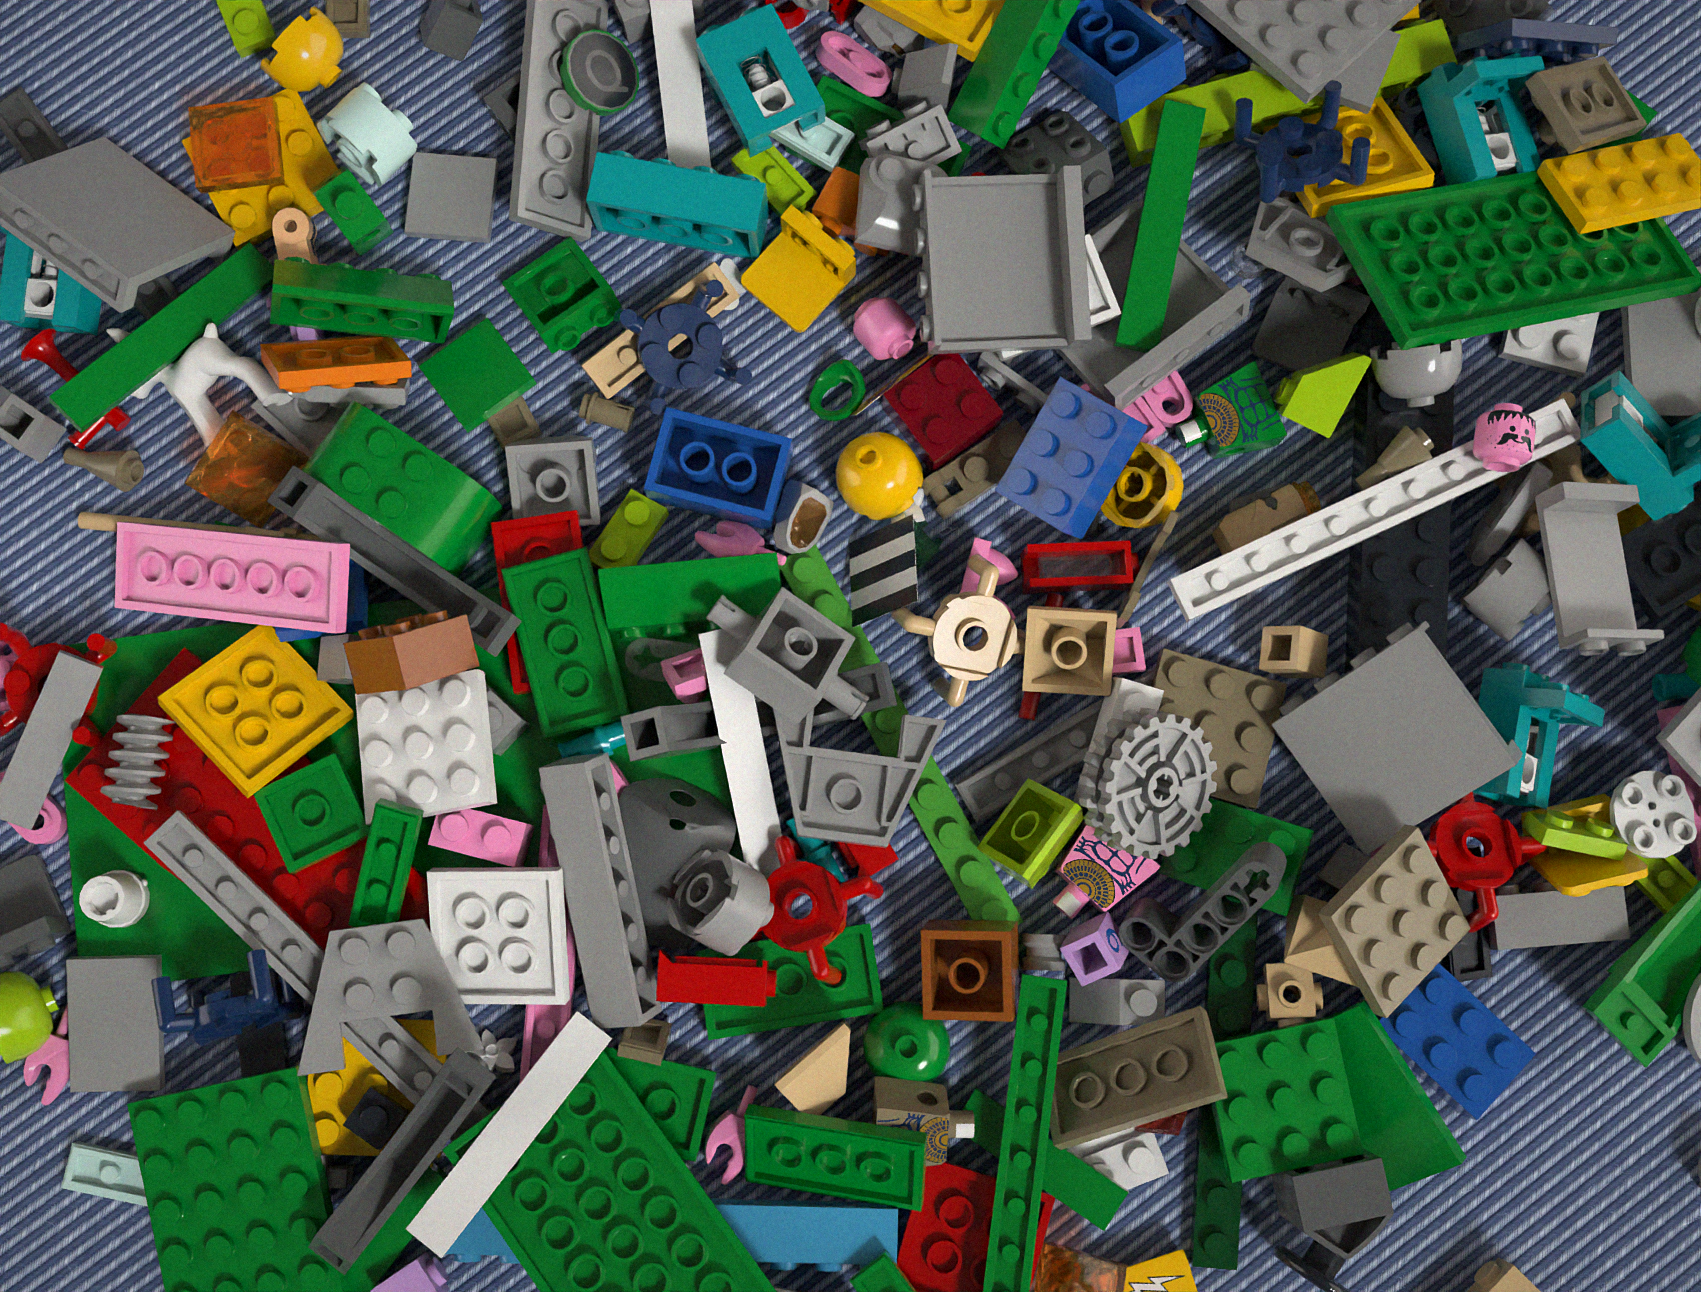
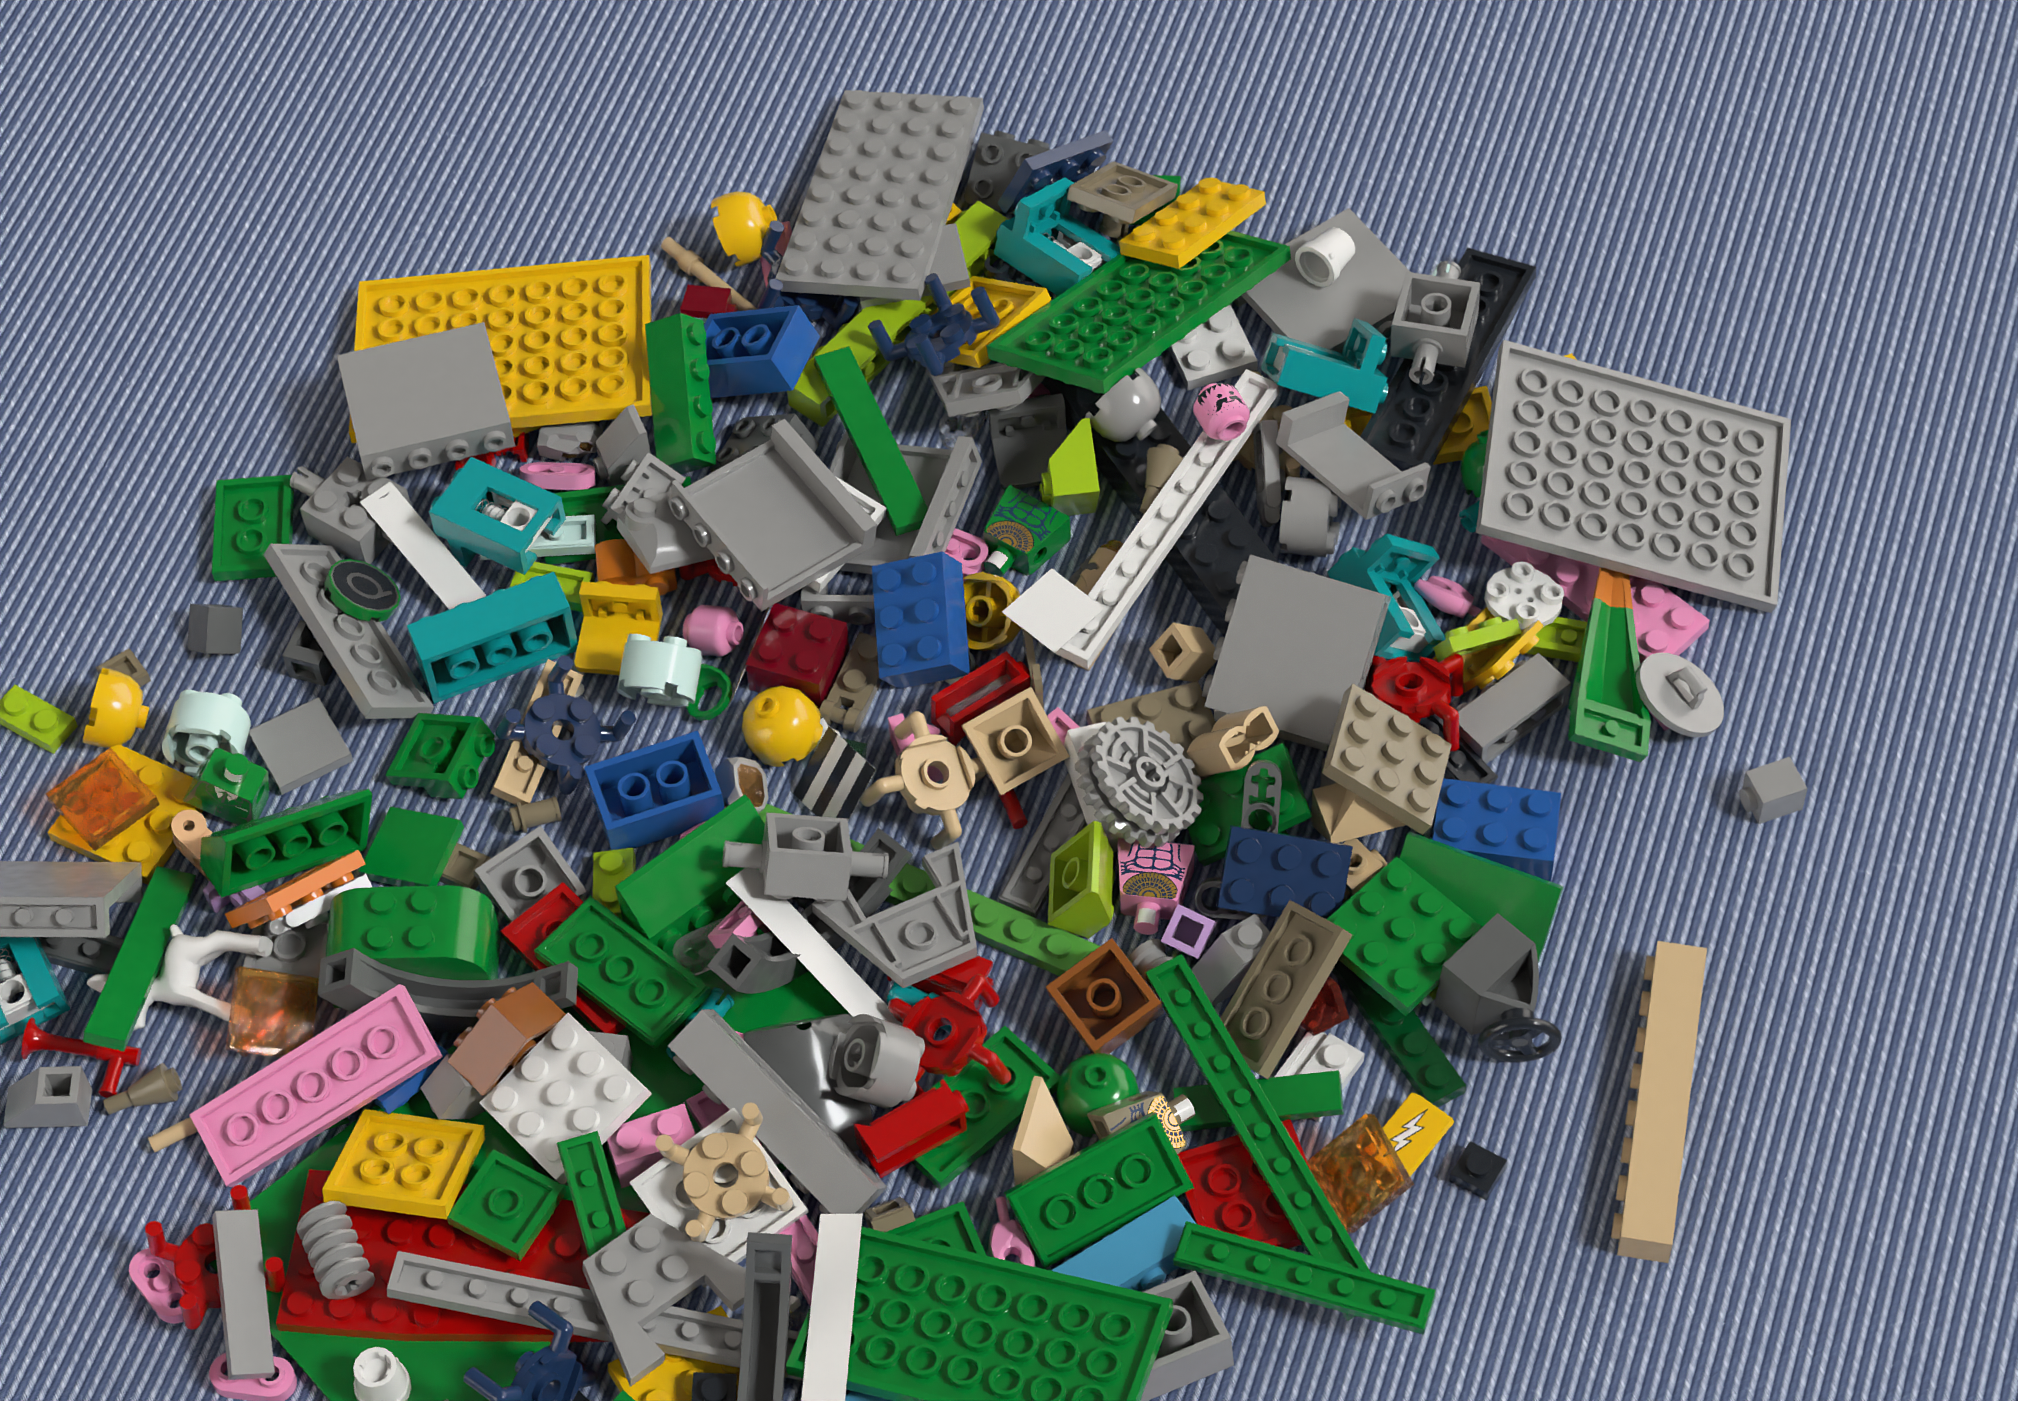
camera: 30 degrees left, 25 degrees down
none -> light aqua brick [617,634,702,707]
none -> tan plate [655,1102,793,1243]
none -> white sticker [1002,568,1105,653]
none -> tan brick [1187,706,1279,777]
none -> dark blue plate [1216,825,1353,920]
none -> bright pink hand [1414,576,1481,619]

